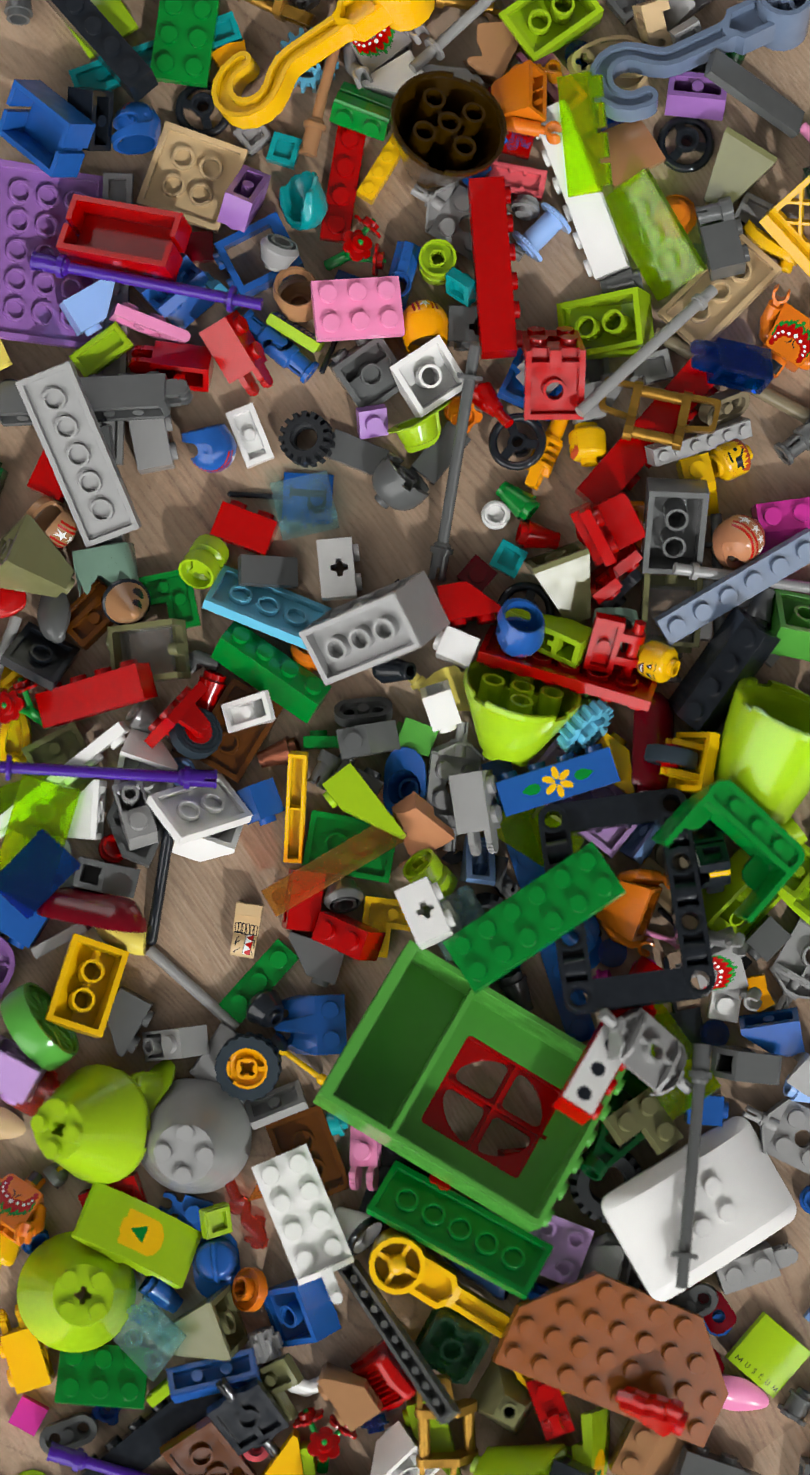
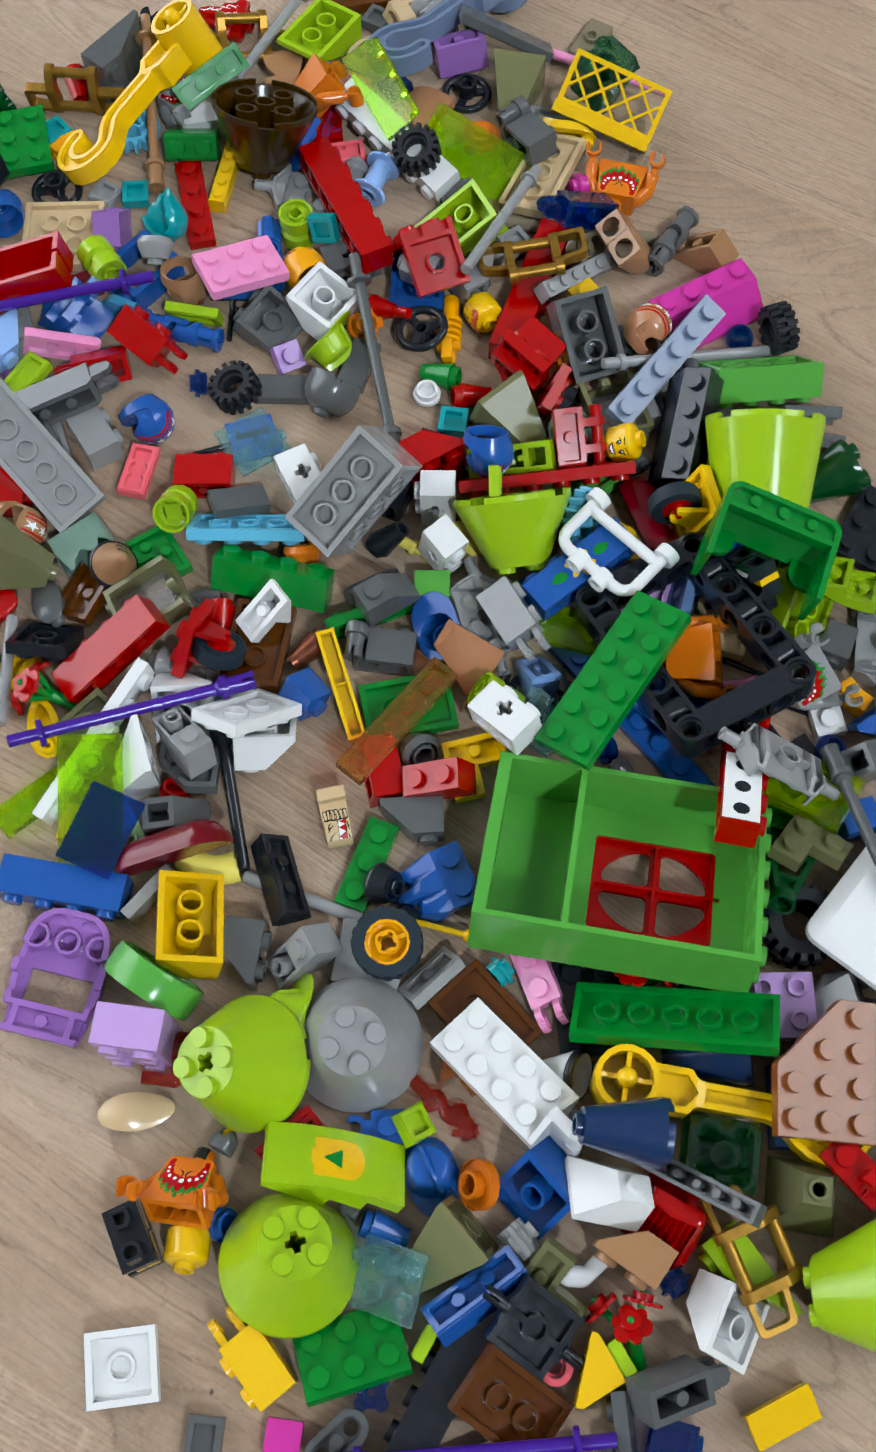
camera: 20 degrees left, 20 degrees down
white plate [225,403,274,469] -> none
lime slope [322,763,407,840] -> none
red plant [324,215,386,276] -> none
yellow head [709,439,753,481] -> none
none -> lime wheel [77,235,127,281]
none -> coral plate [116,442,161,500]
none -> plate [171,42,250,110]
none -> clear blue plate [189,369,207,398]
none -> black slope [251,833,311,926]
none -> black tyre [392,122,442,178]
none -> lime tile [488,465,502,497]
none -> white bar [558,487,680,597]
none -> white slope [564,1155,655,1232]
none -> dark pink plate [567,173,590,201]
none -> dark blue cone [572,1097,676,1171]
none -> medium nougat piece [595,208,651,275]

